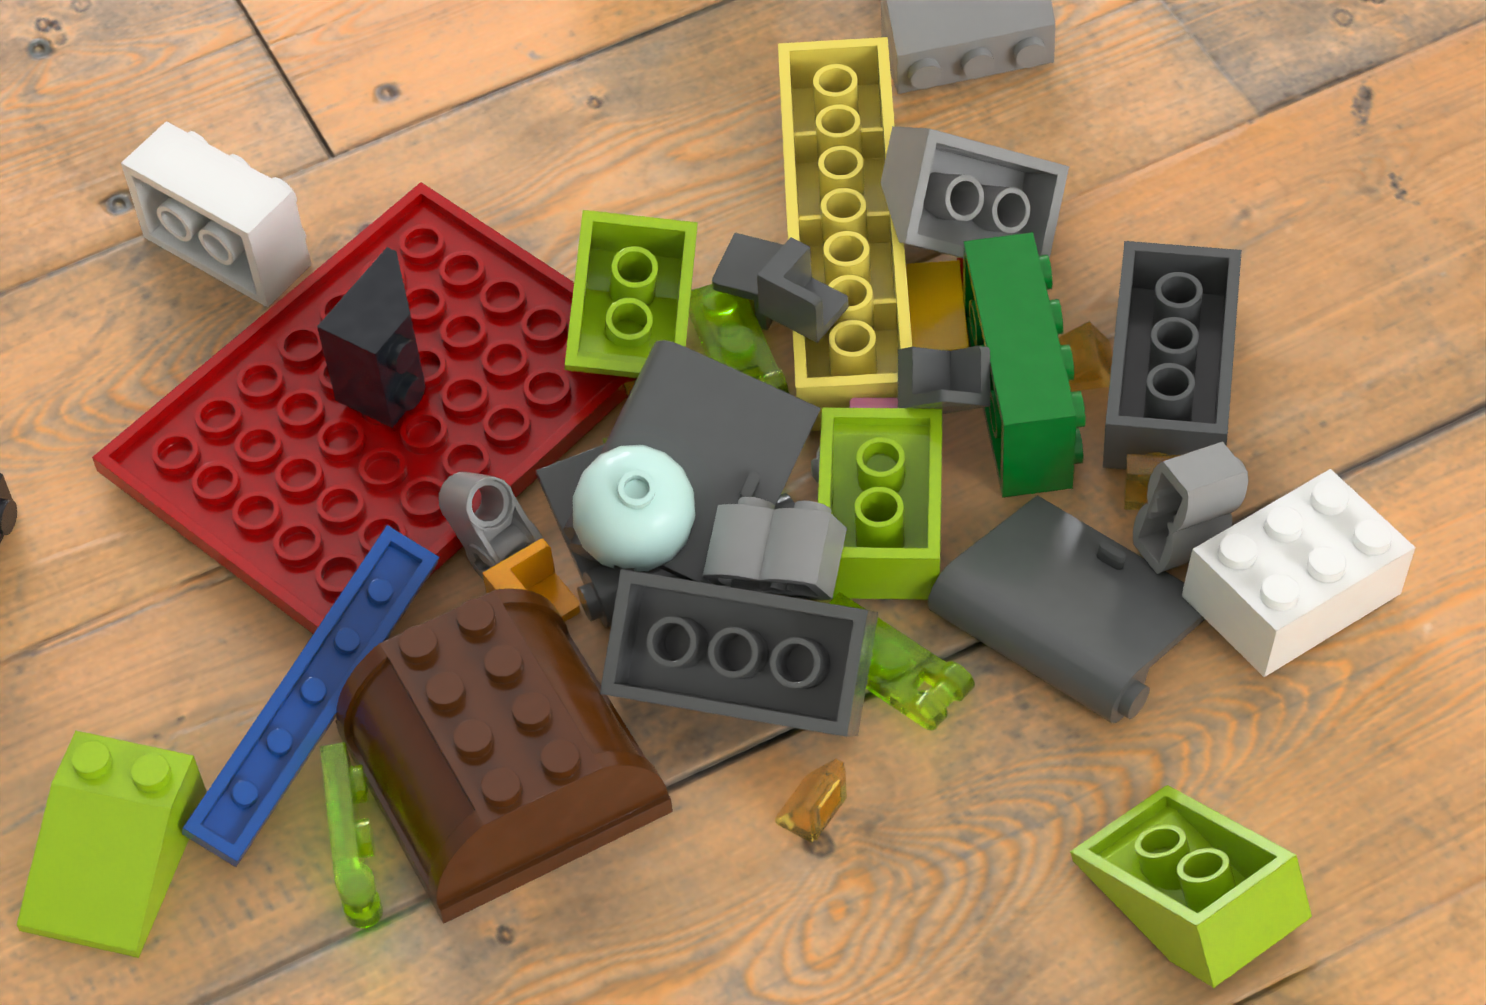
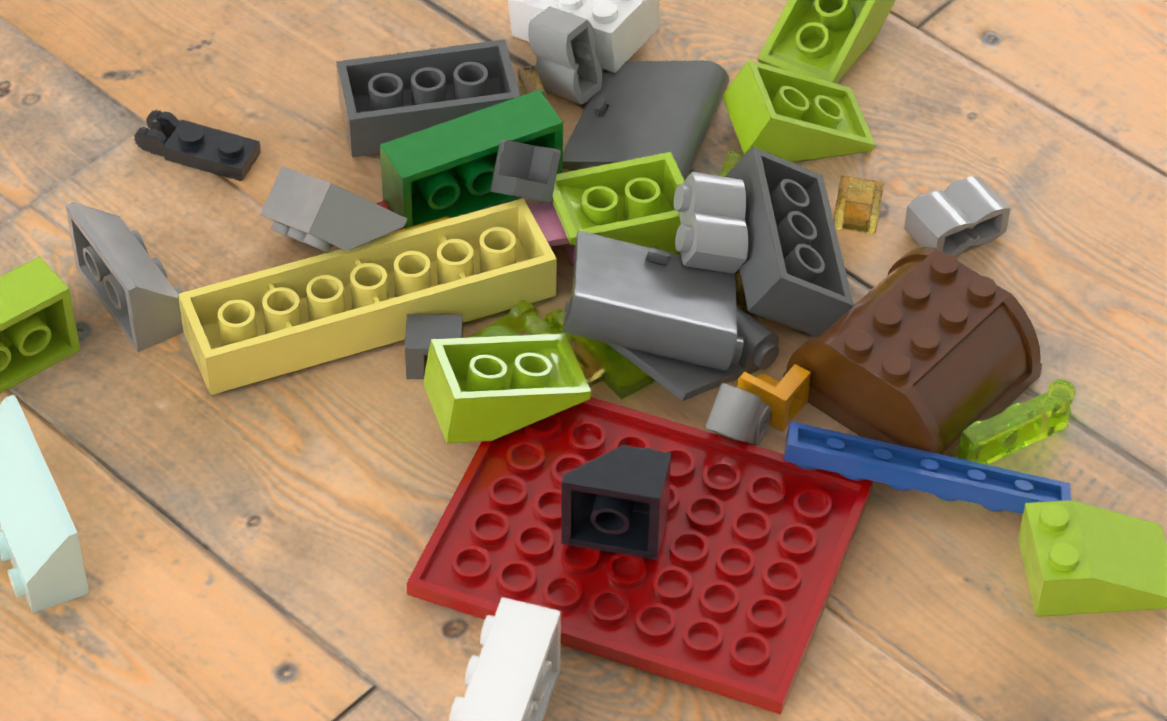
camera: 115 degrees left, 5 degrees down
light aqua cylinder [573,445,695,572] -> none
dark grey panel [757,237,849,343] -> none
none -> black hinge [133,109,261,181]
none -> lime slope [722,60,876,162]
none -> light grey brick [904,177,1010,256]

